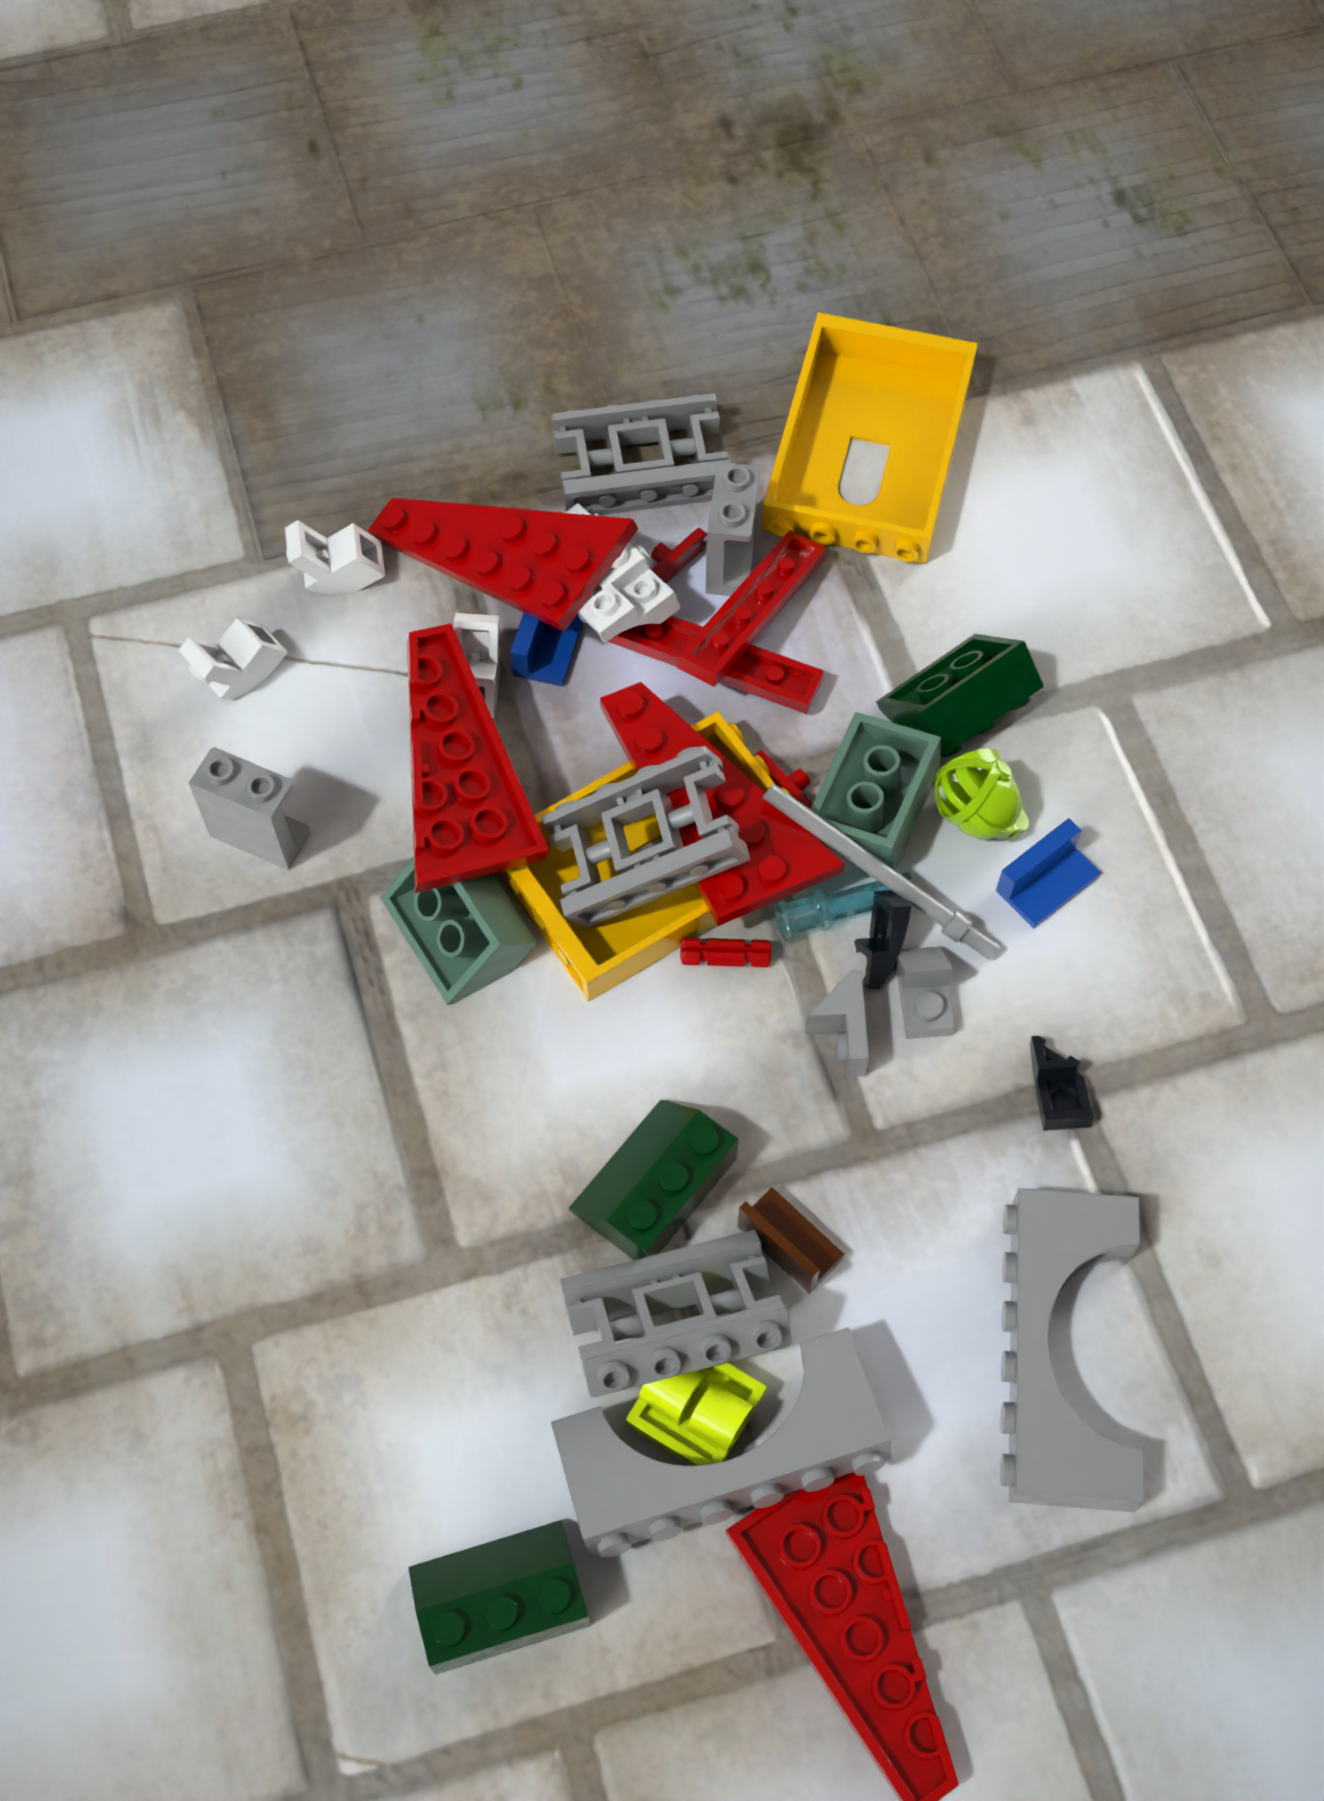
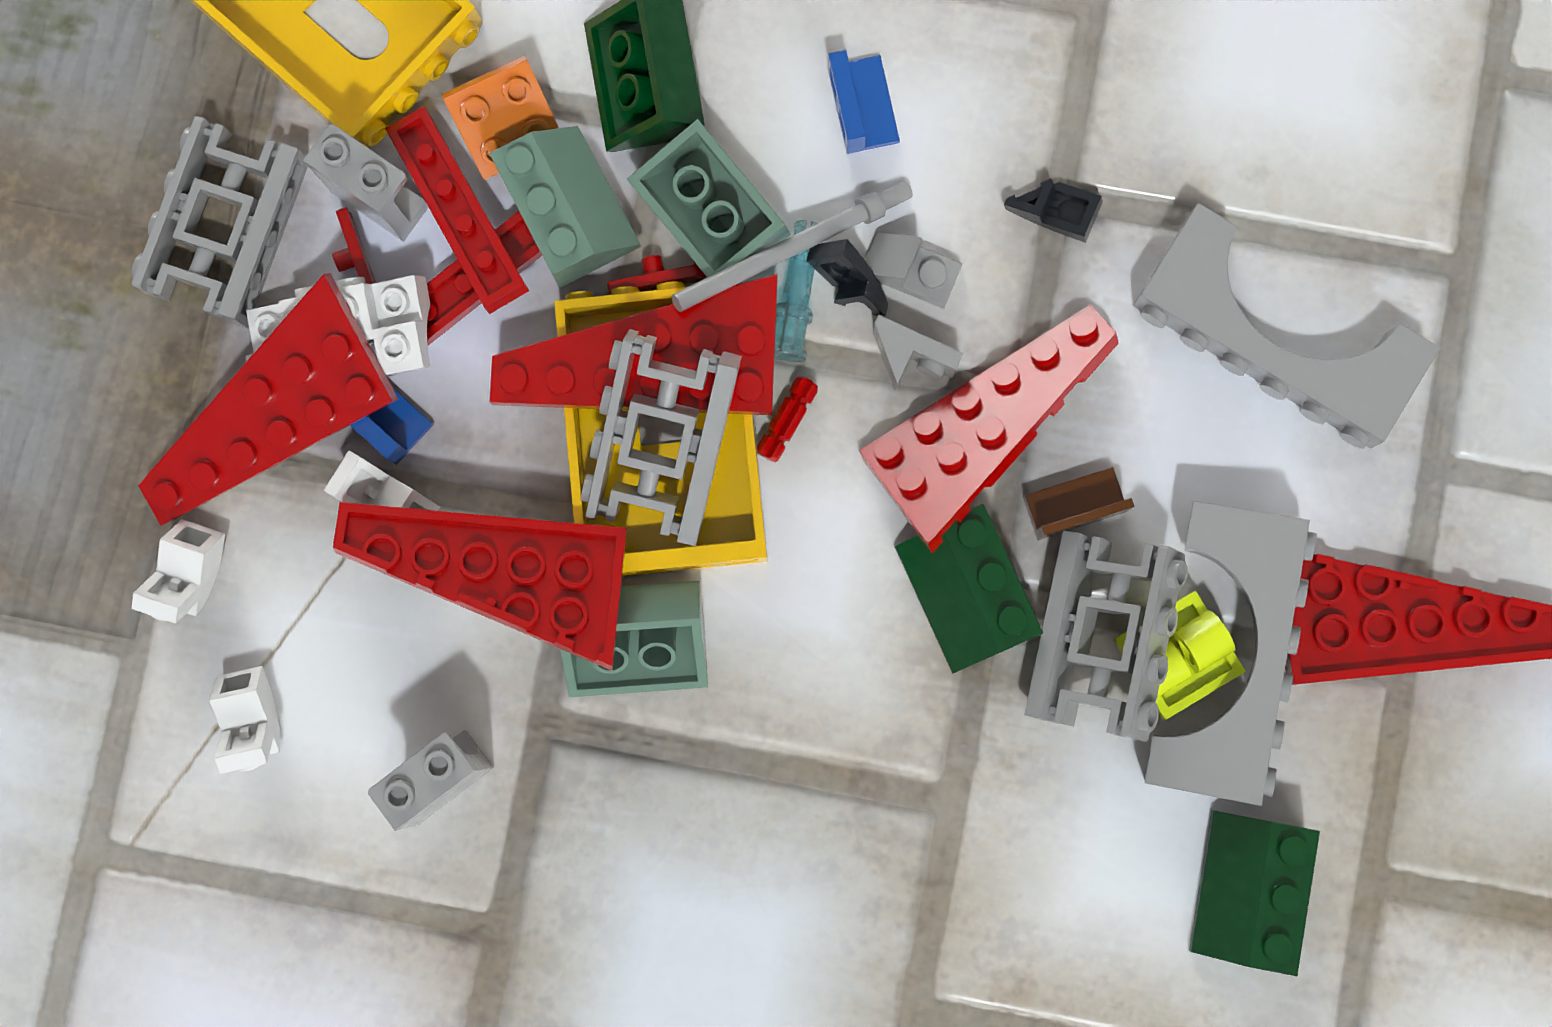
camera: 55 degrees left, 20 degrees up
lime helmet [933,748,1029,840] -> none
none -> orange plate [442,56,559,180]
none -> sand green slope [489,126,641,288]
none -> wing [859,304,1119,553]

